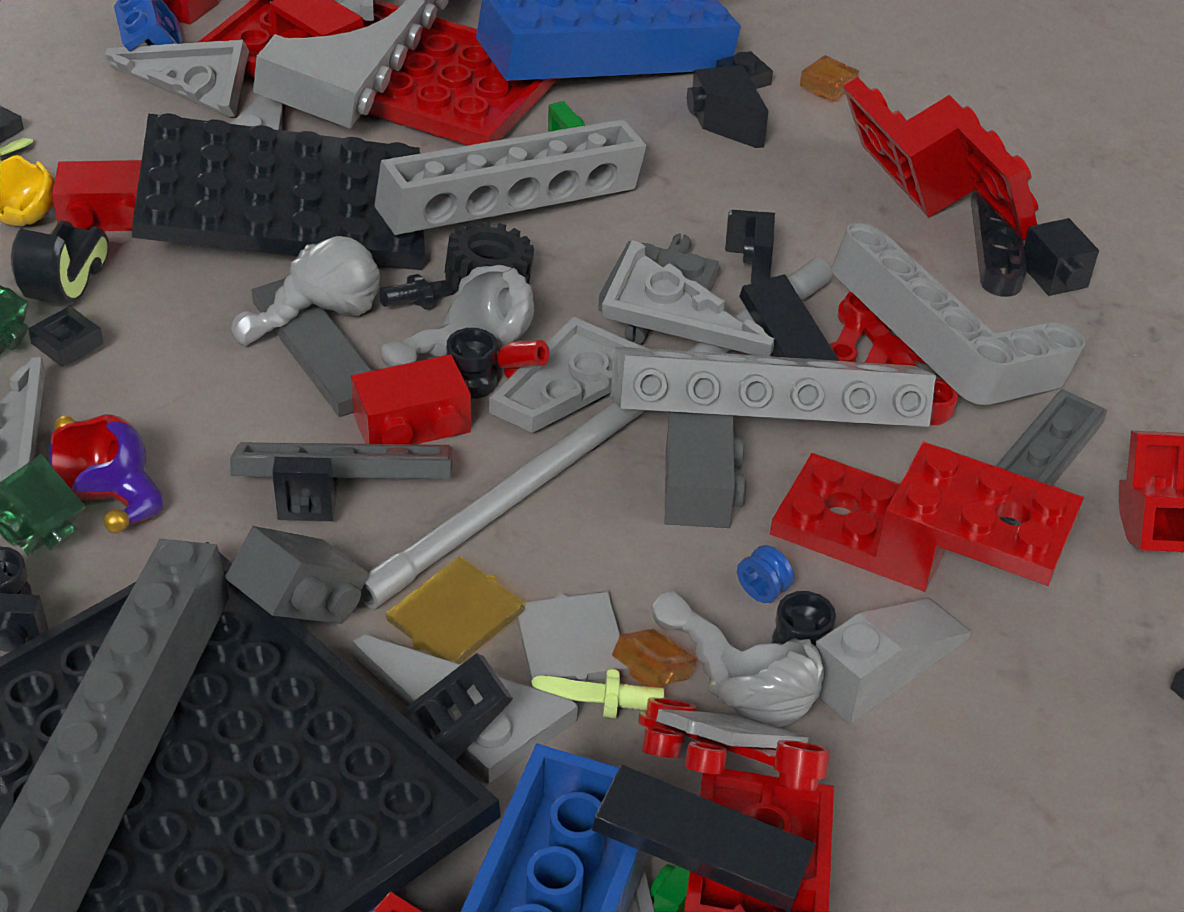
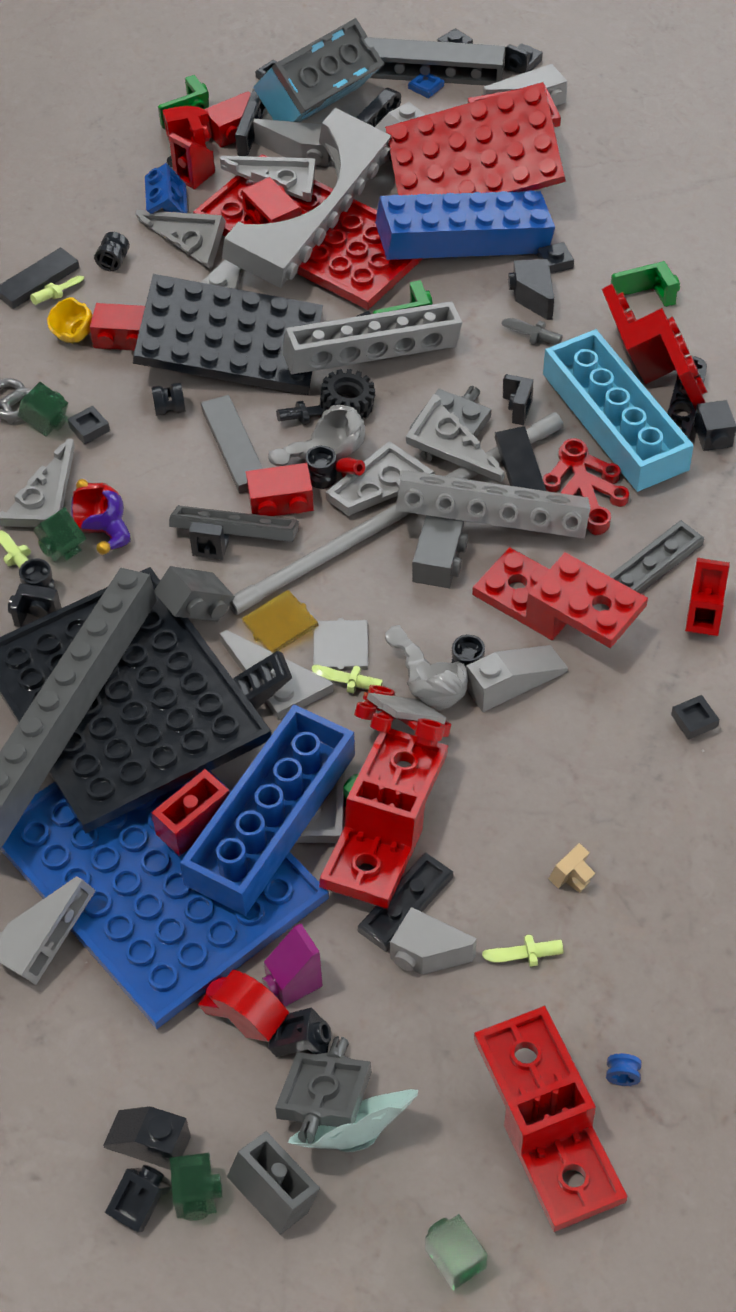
camera: 15 degrees right, 10 degrees up
black animal [11,220,109,306] -> none
light grey hair [231,236,380,347] -> none
black tile [592,765,816,912] -> none
clear orange plate [612,629,698,687] -> none
blue bush [737,545,794,603] -> none
clear orange plate [800,55,859,101] -> none
light grey beam [831,222,1086,405] -> none
none -> black wheel [94,232,130,271]
none -> black wheel [151,382,186,416]
none -> dark grey piece [502,318,563,345]
none -> medium azure brick [543,329,694,492]
none -> green bracket [611,261,680,307]

